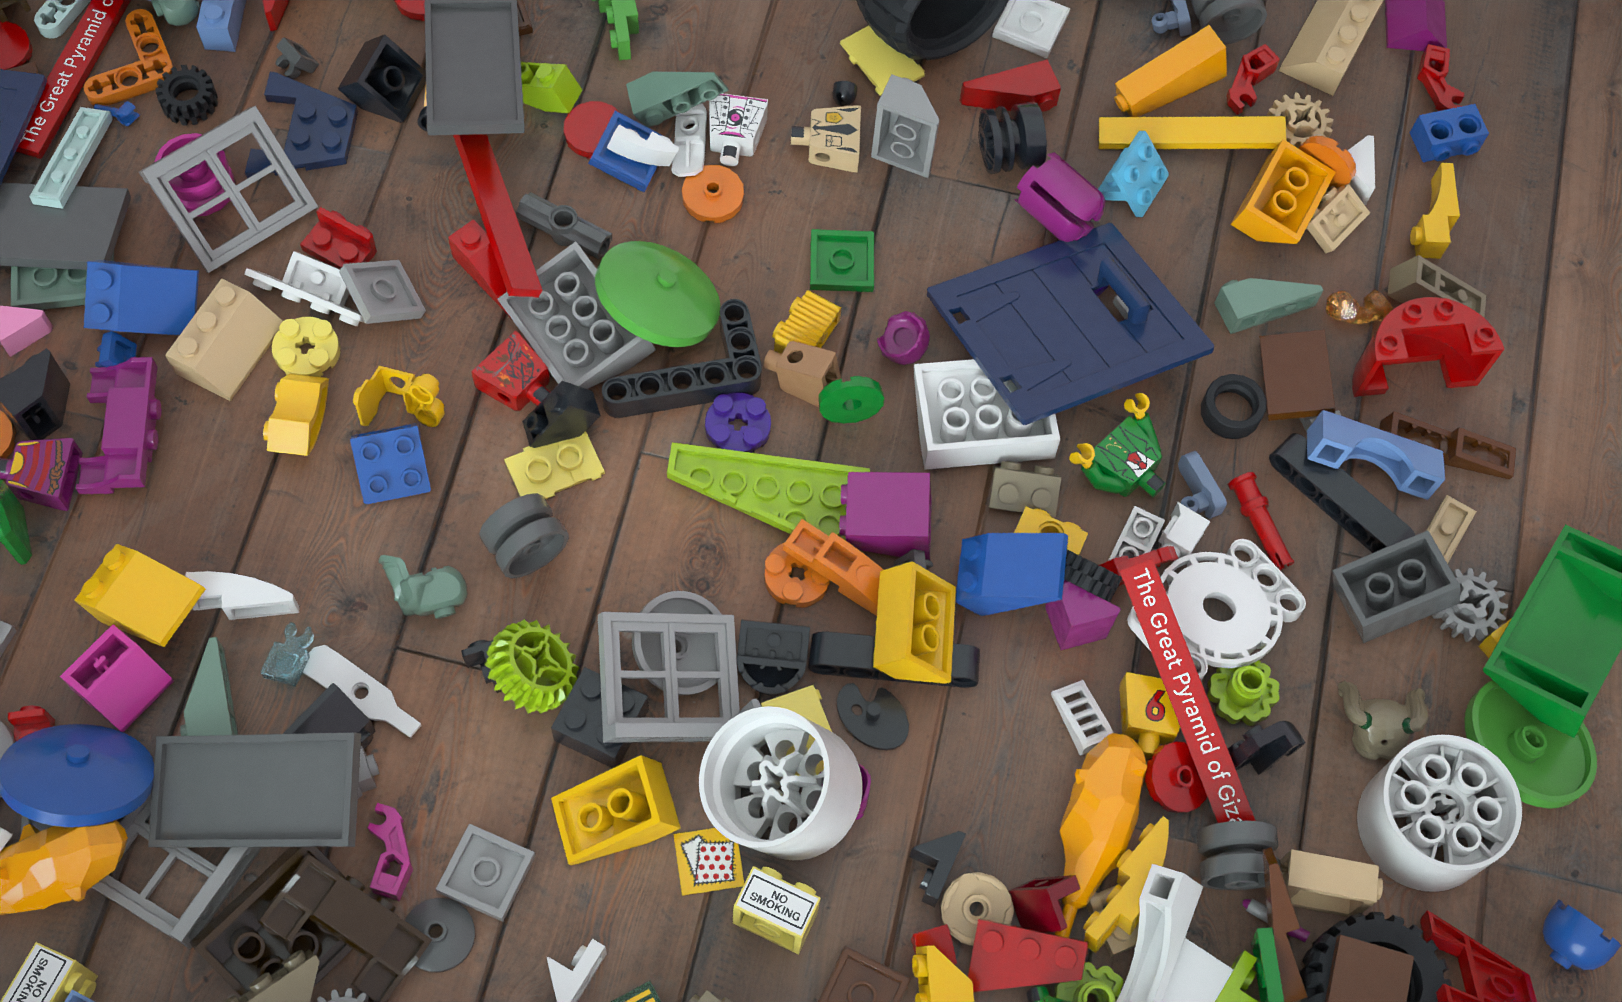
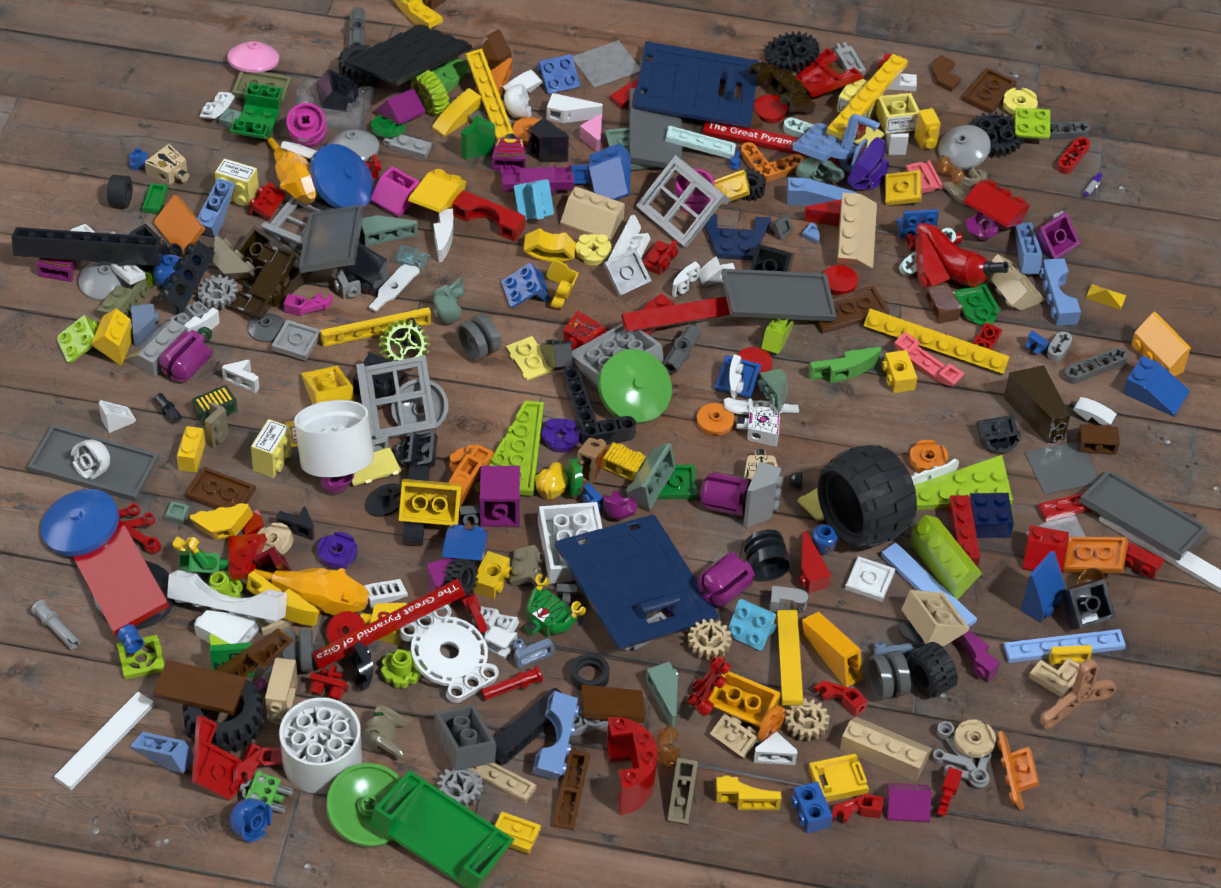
camera: 90 degrees right, 15 degrees down
none -> red piece [233,747,282,781]
none -> bright green piece [240,771,293,813]
none -> red bracket [247,182,287,221]
none -> red hips [309,665,349,701]
none -> dark purple plate [318,532,358,569]
none -> yellow tile [321,307,431,347]
none -> red arch [452,190,526,242]
none -> yellow plate [495,811,541,854]
none -> medium azure bracket [514,179,554,220]
none -> yellow hair [535,462,568,500]
none -> dark grey tile [557,584,577,606]
none -> blue bracket [582,483,603,512]
none -> sand green slope [626,443,676,511]
none -> white slope [672,261,700,297]
none -> red plant [686,655,731,717]
none -> tan gear [688,619,732,660]
none -> white slope [699,257,735,287]
none -> magenta cylinder [700,472,752,517]
none -> yellow plate [714,170,750,205]
none -> light grey leg [769,586,808,613]
none -> medium blue tile [802,222,820,244]
none -> yellow container [809,754,869,802]
none -> blue head [812,525,838,554]

